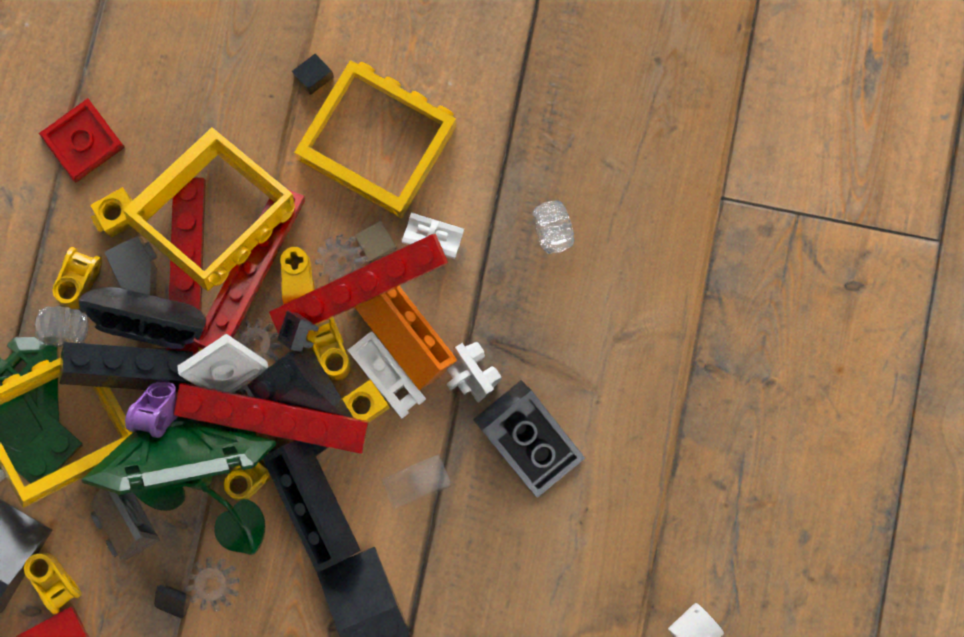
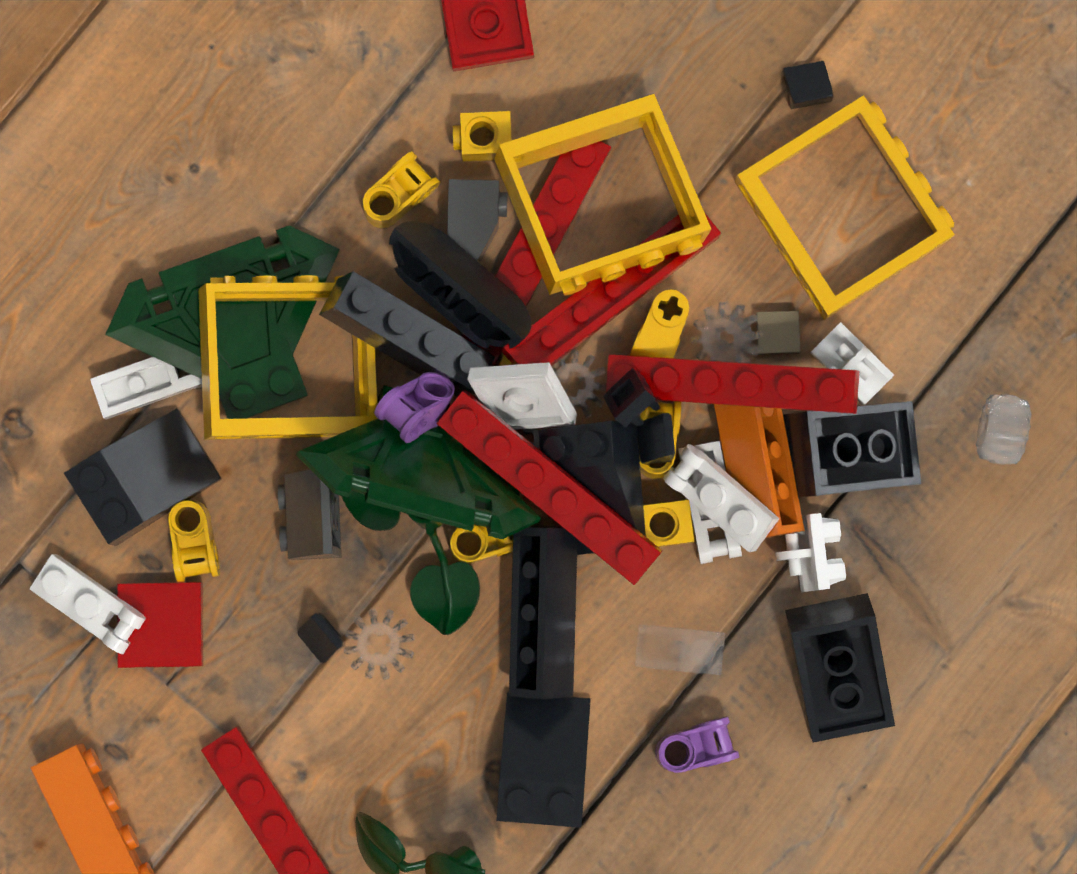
camera: 30 degrees right, 5 degrees up
clear gear [34,306,89,347] -> none
none -> black slope [637,413,675,464]
none -> medium lavender piece [655,716,740,773]
none -> white plate [663,444,780,552]
none -> black slope [783,401,921,497]

